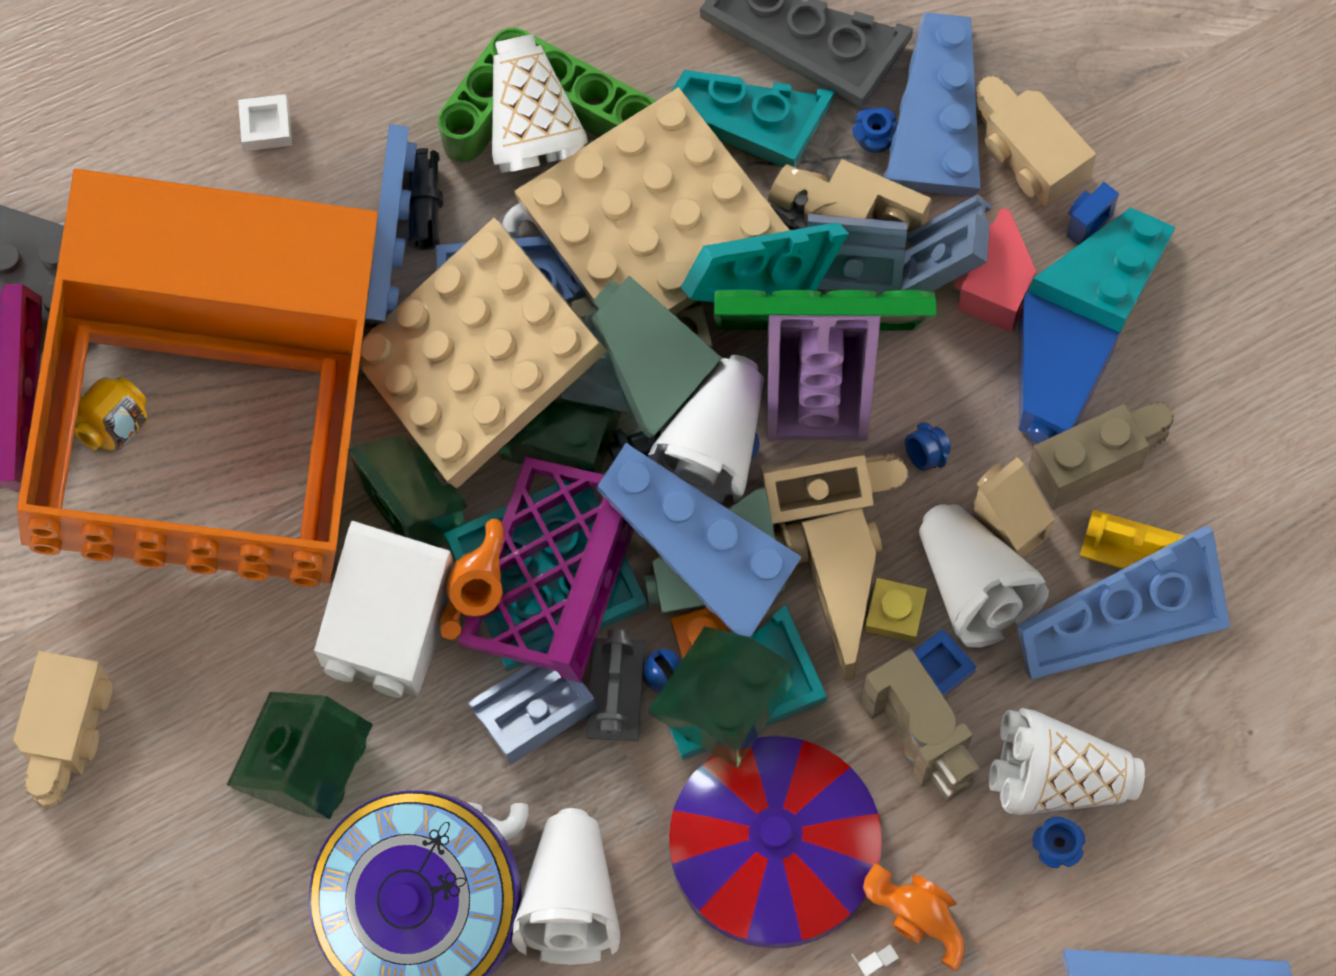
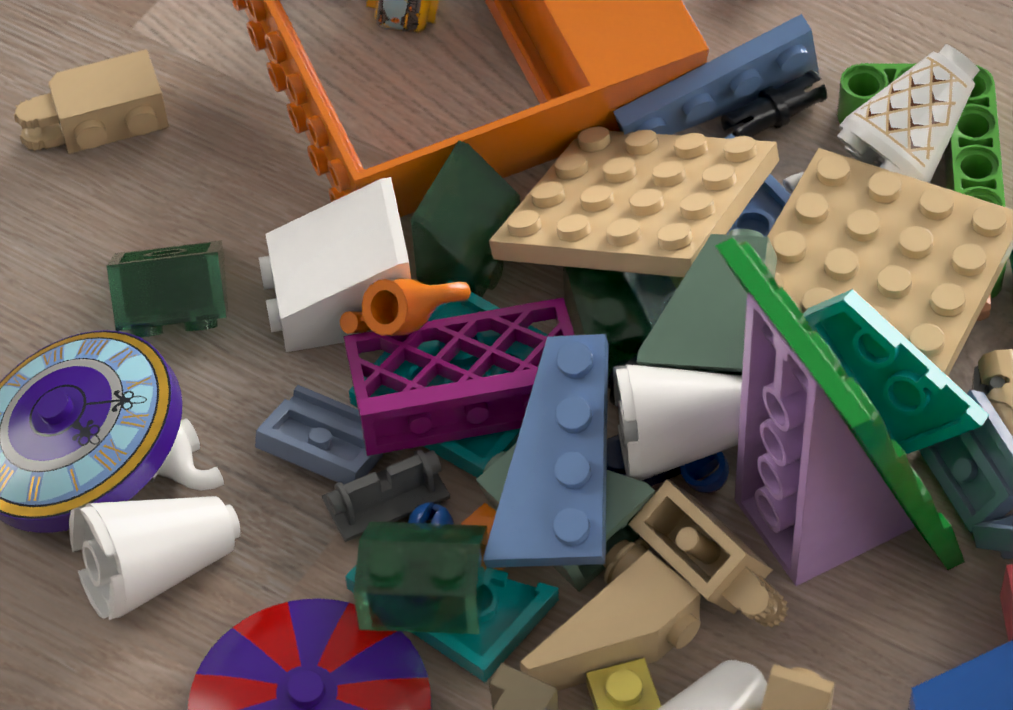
camera: 60 degrees right, 15 degrees down
blue plate [905,422,951,471] -> none

